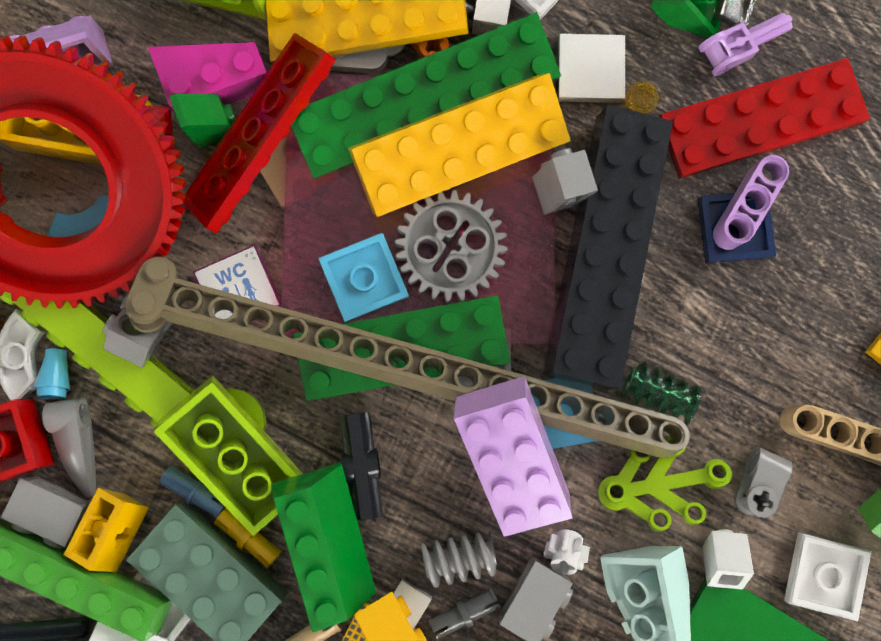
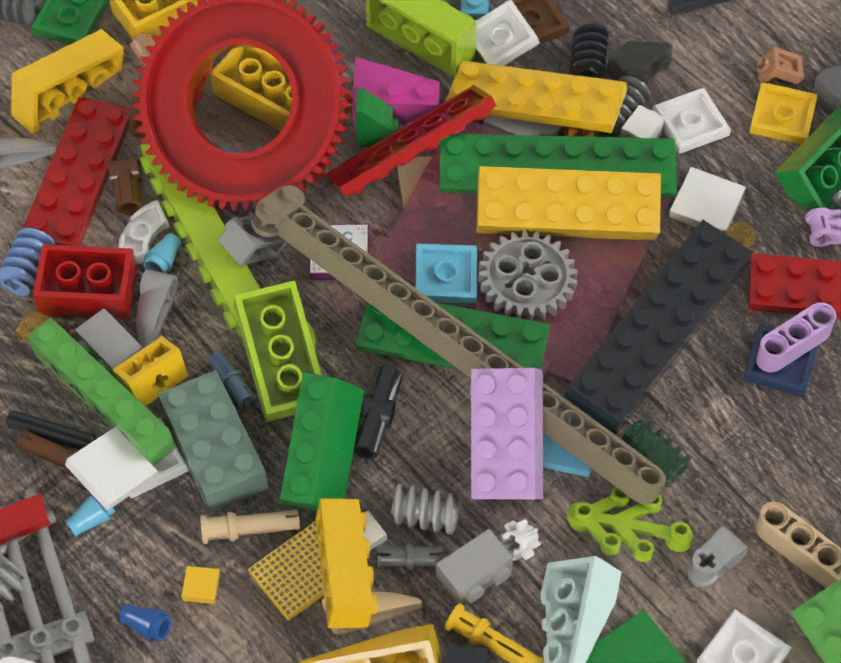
camera: 25 degrees right, 25 degrees down
yellow pin [214,508,282,569] -> none
light grey brick [532,148,598,215] -> none
white brick [702,529,754,590] -> none

